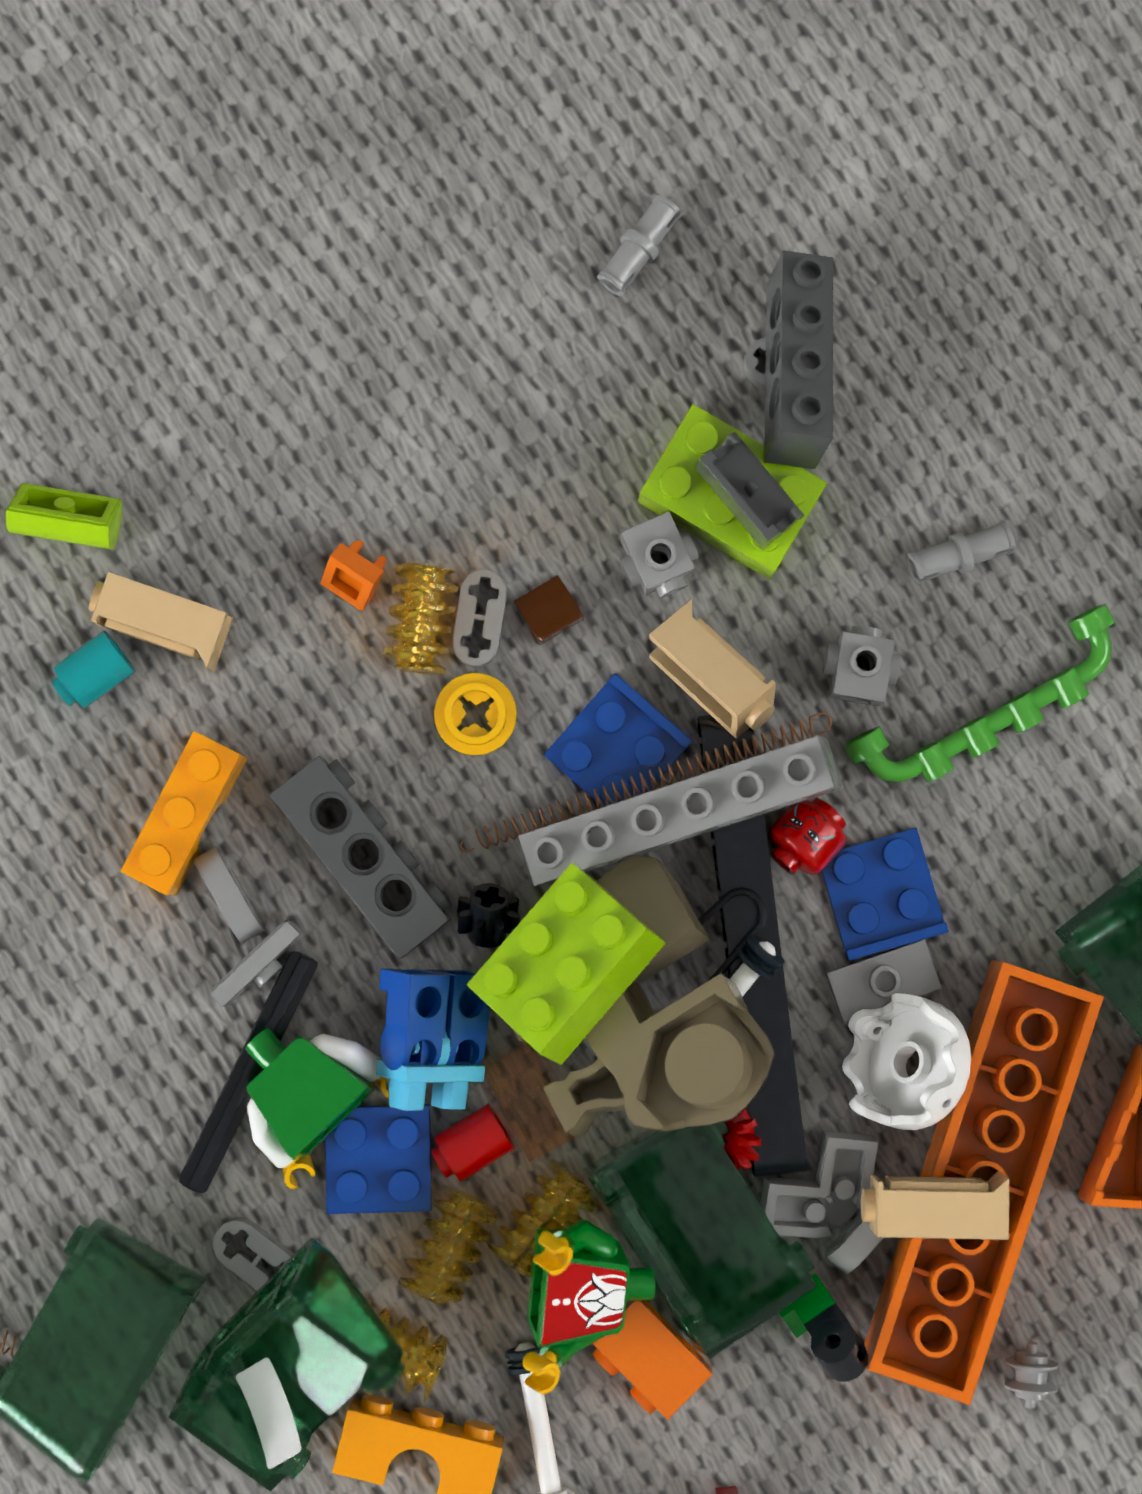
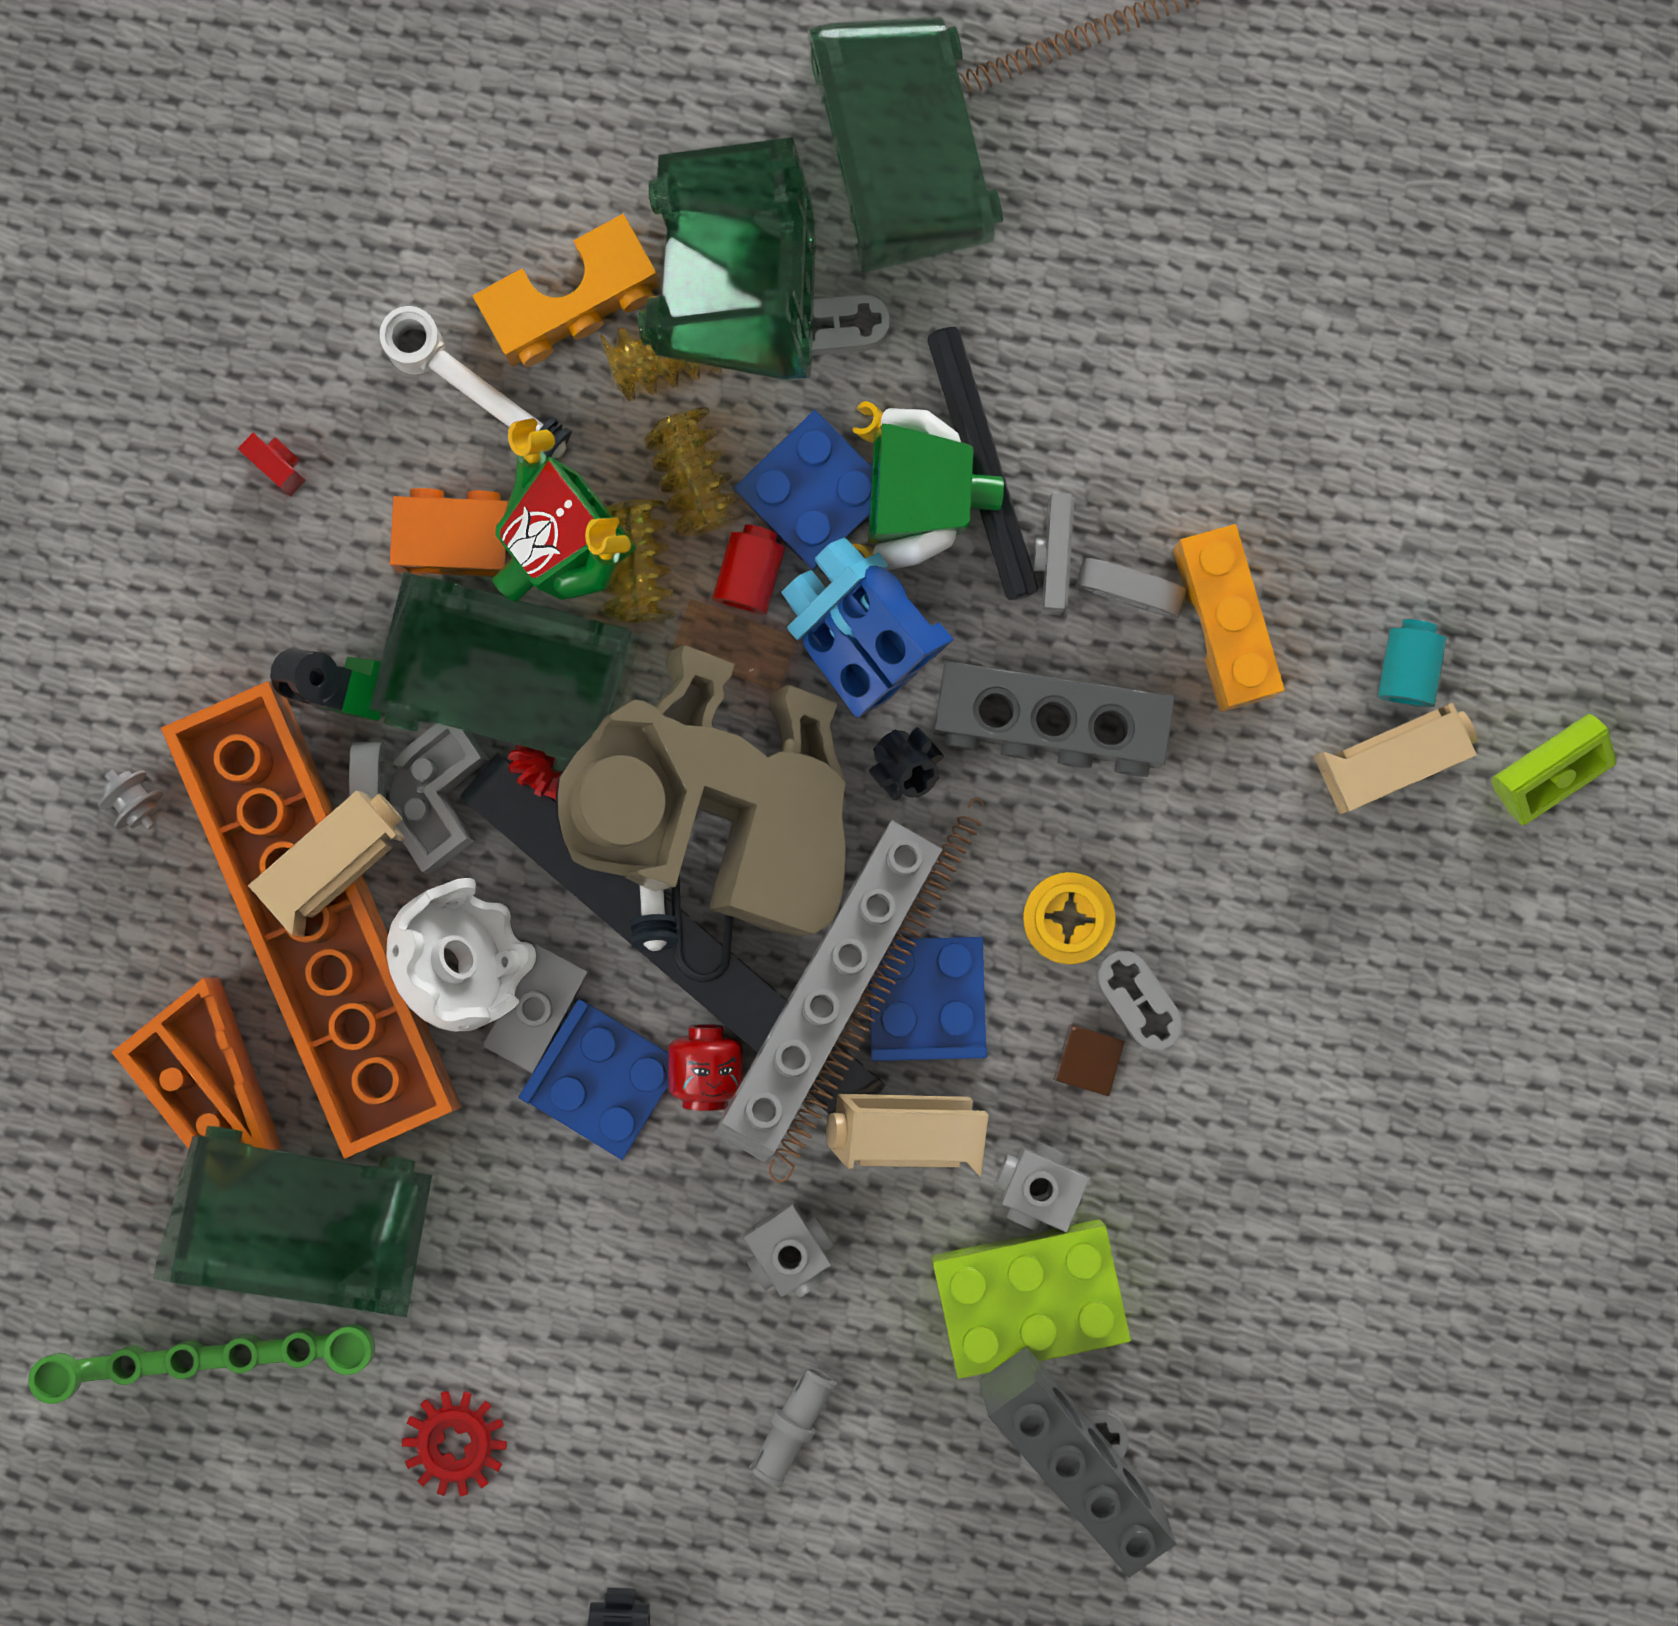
camera: 145 degrees right, 0 degrees up
white sticker [236,1357,301,1469] -> none
orange tile [320,540,386,612] -> none
clear yellow piece [383,563,458,675] -> none
lime brick [467,863,666,1065] -> none
light grey pin [597,195,682,296] -> none
dark grey hinge [696,432,804,550] -> none
bright green bar [843,603,1115,782] -> none

